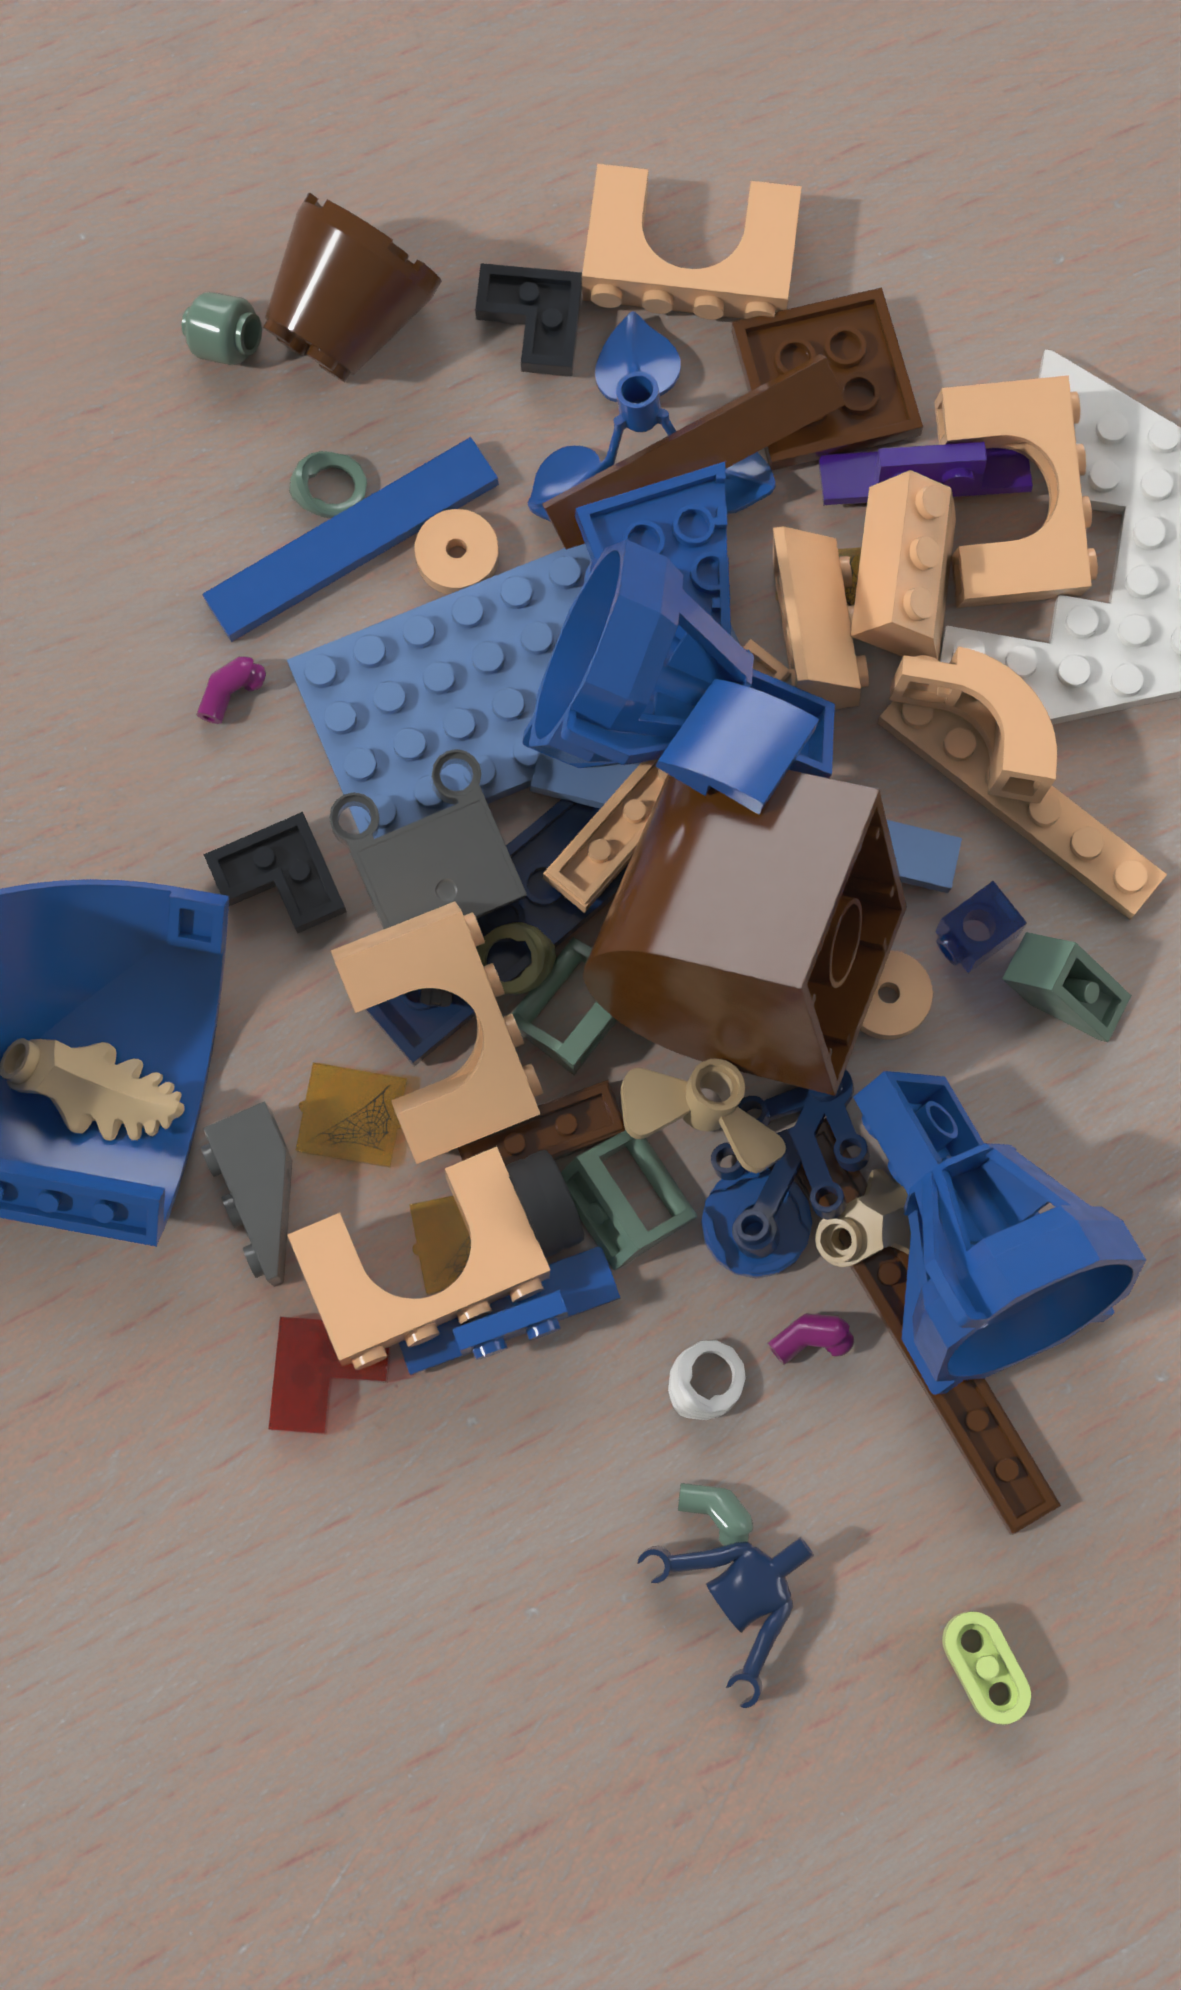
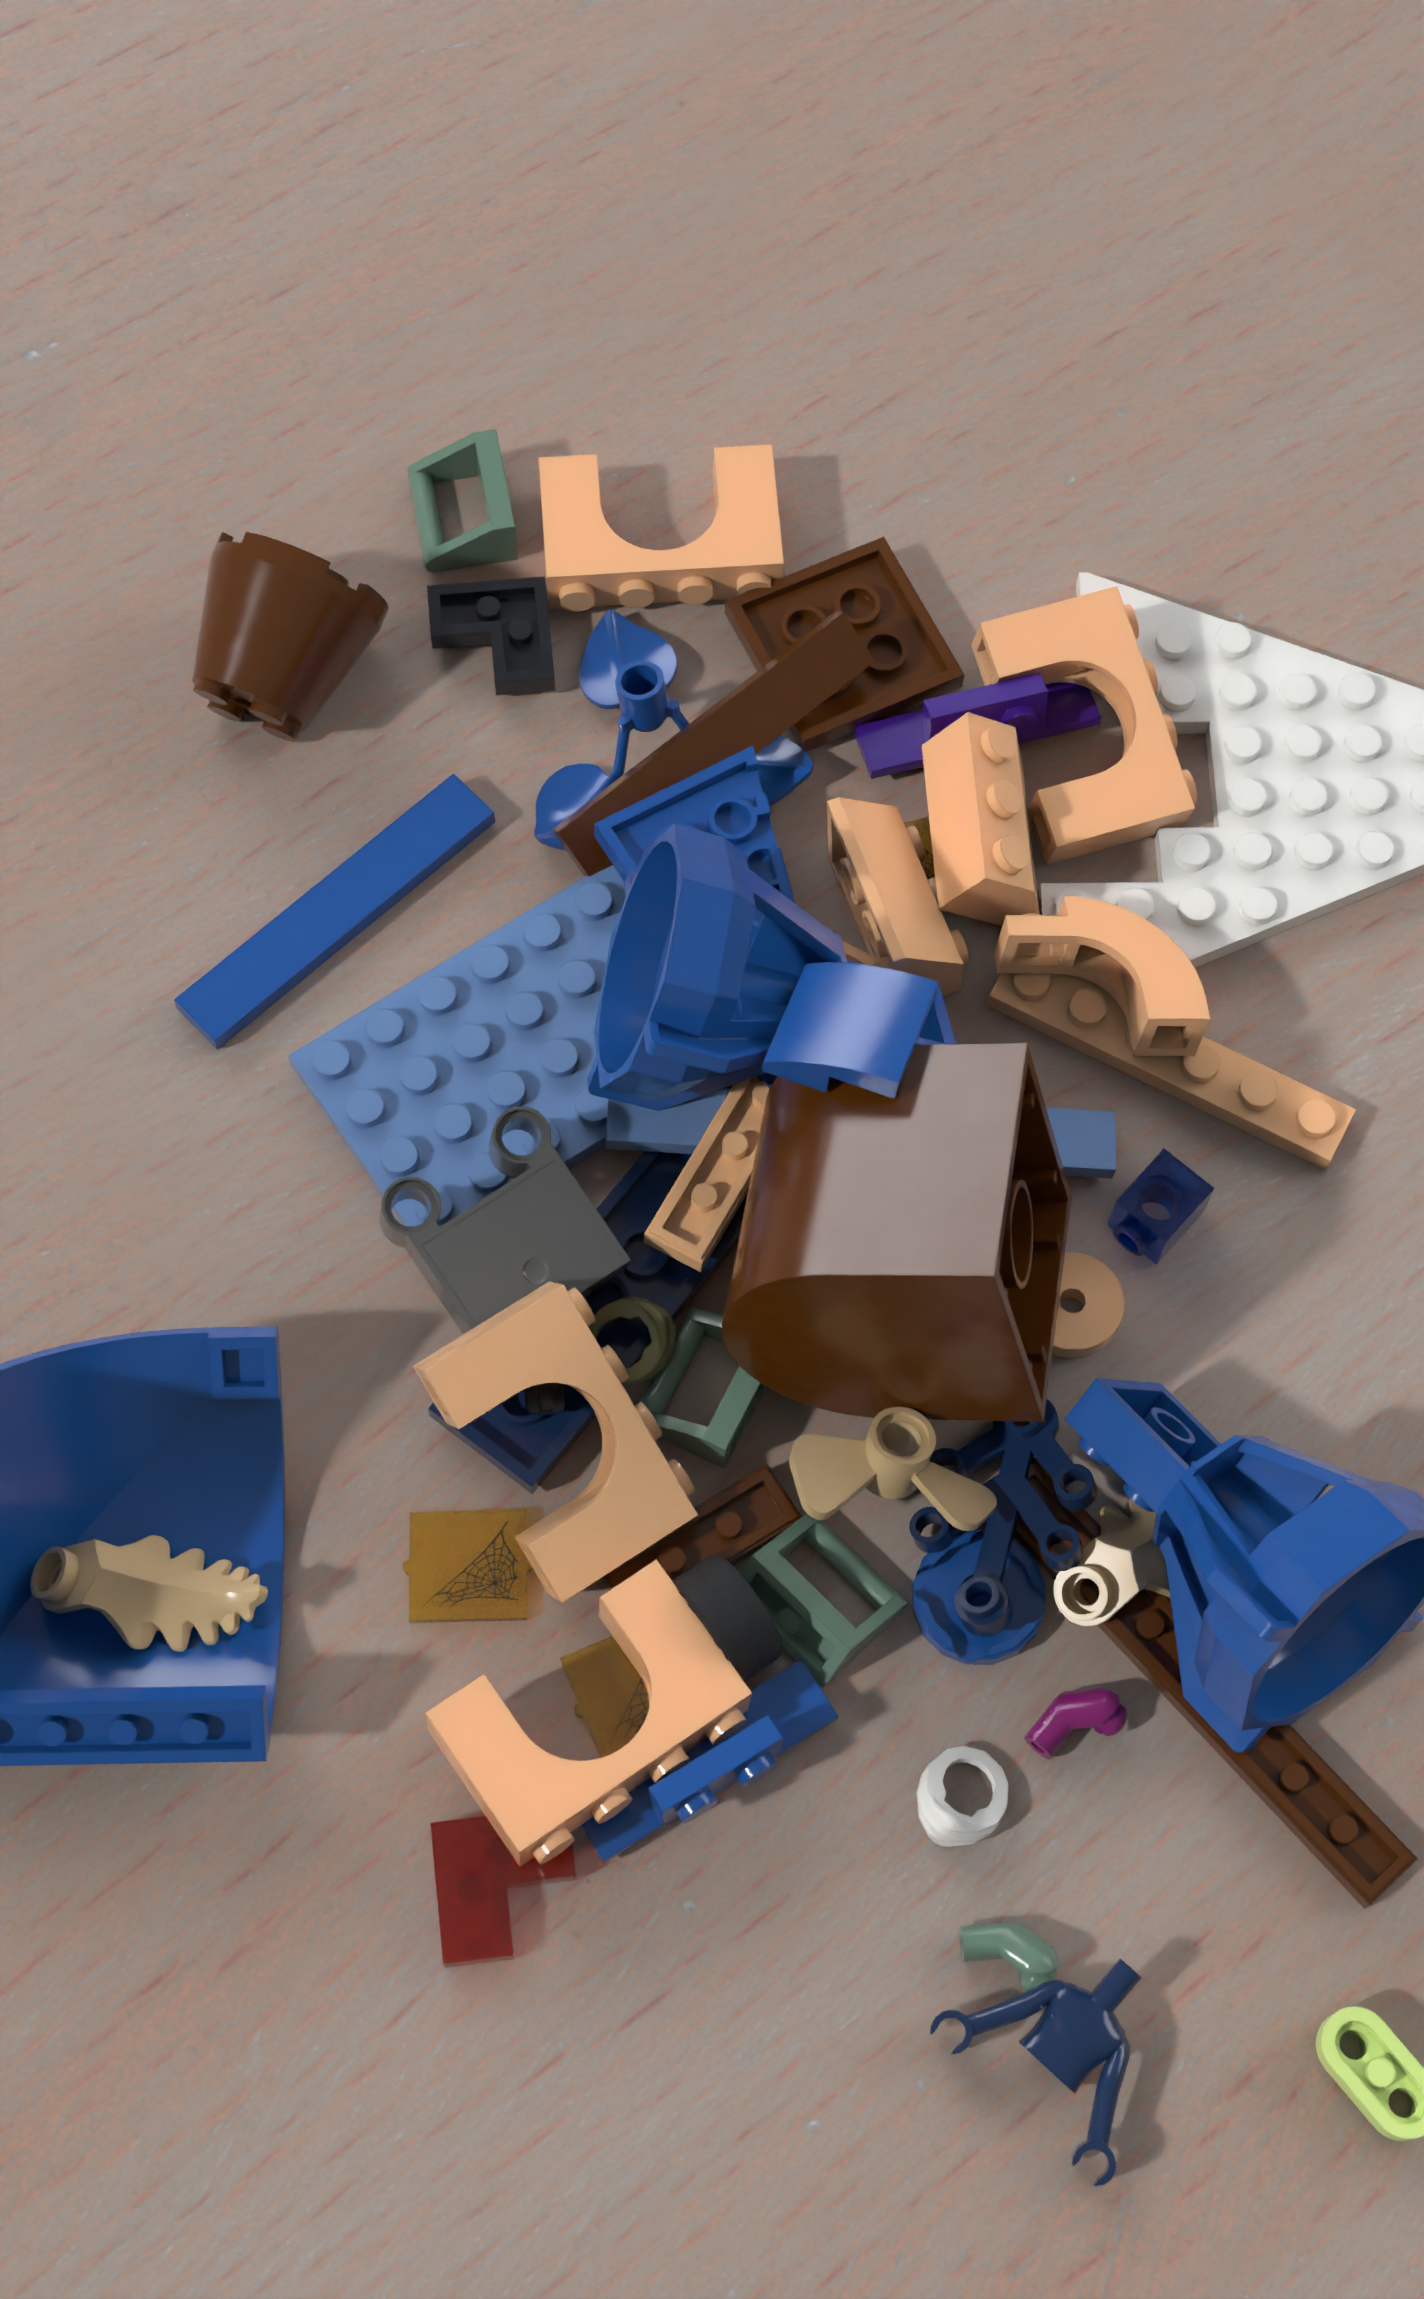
camera: 15 degrees left, 10 degrees down
sand green head [181,292,262,365] -> none
magenta arm [196,656,266,724] -> none
dark grey slope [201,1101,293,1287] -> none
black plate [203,812,347,934] -> none
sand green piece [289,451,367,518] -> none
light nougat piece [415,509,499,595] -> none
sand green slope [1002,932,1132,1042] -> none
none -> sand green tile [407,429,518,572]

